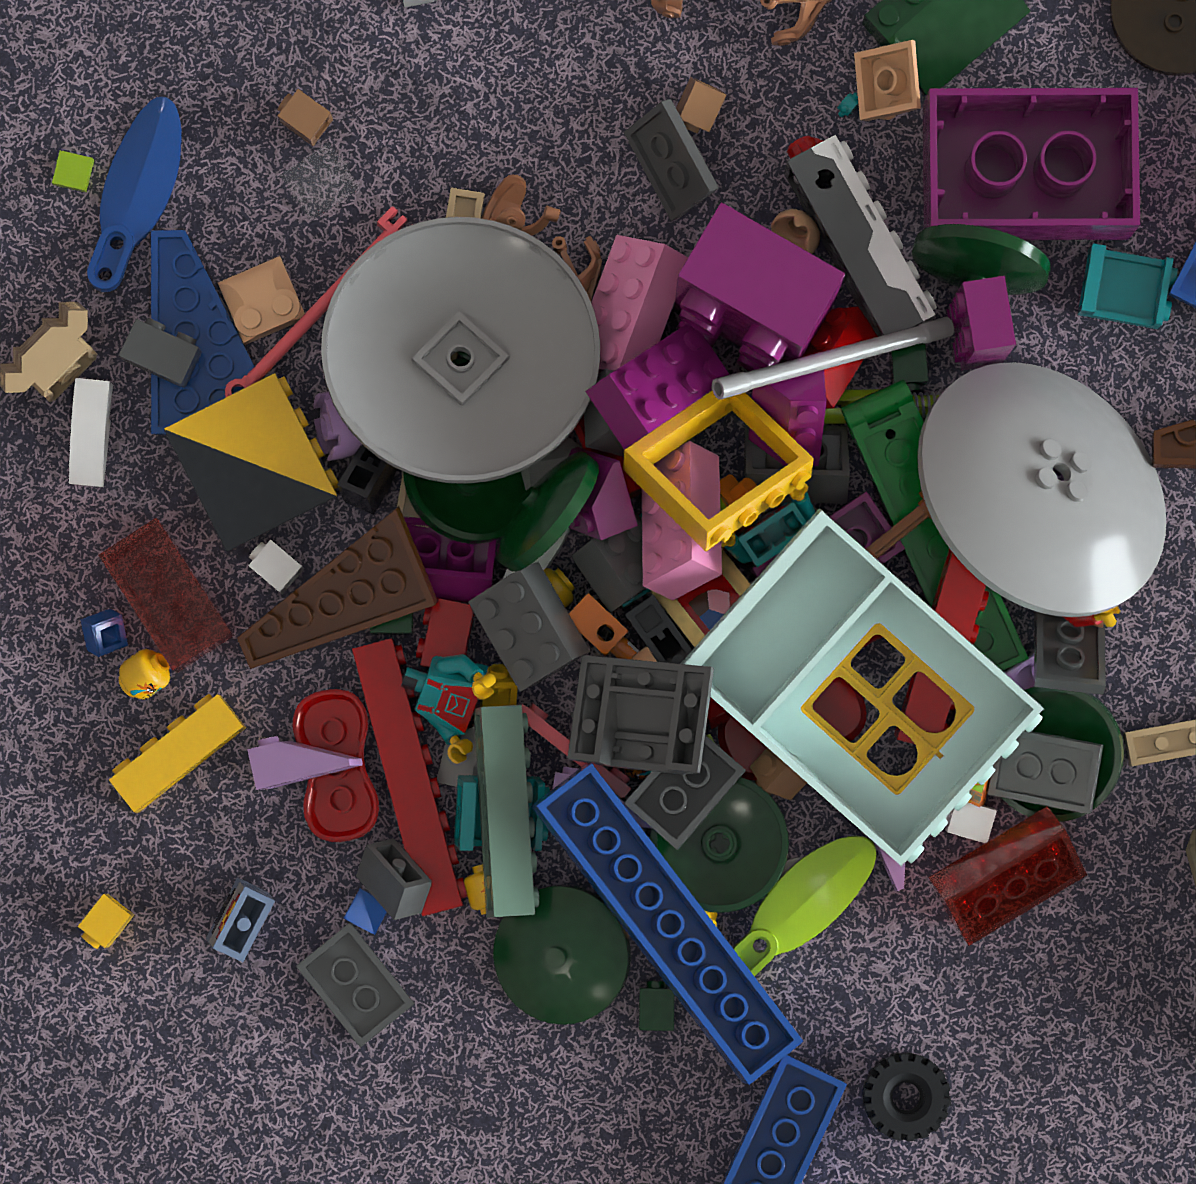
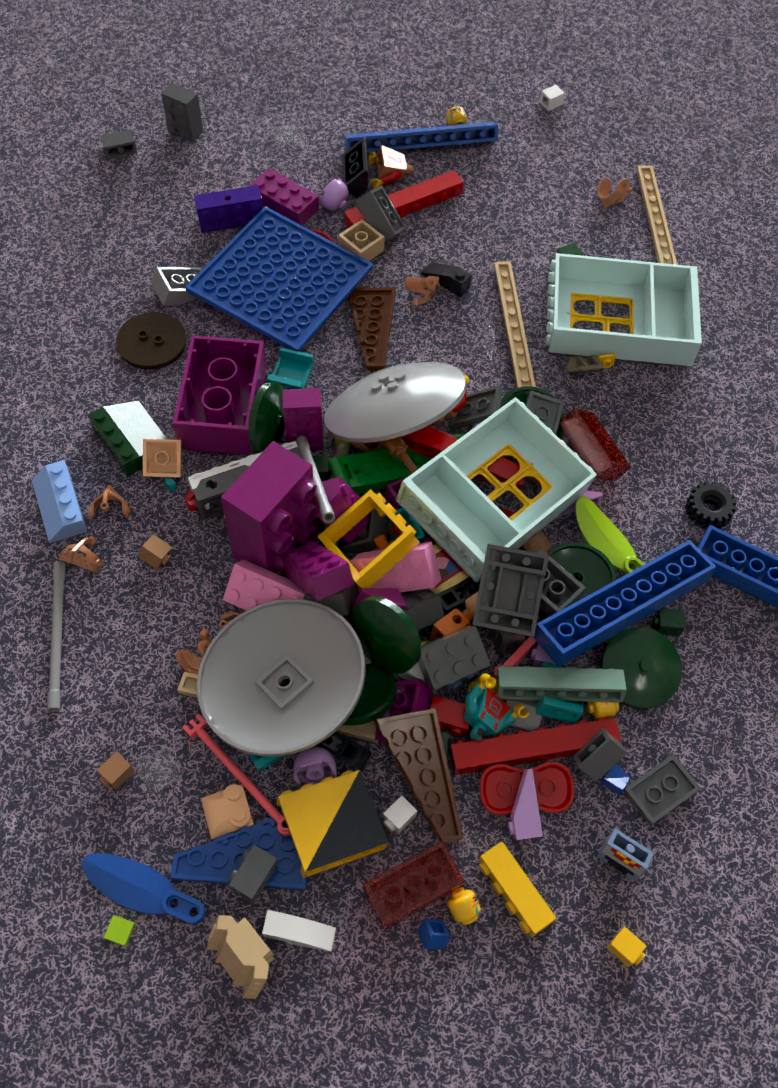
camera: 90 degrees left, 25 degrees down
dark grey plate [623,98,719,221] -> none

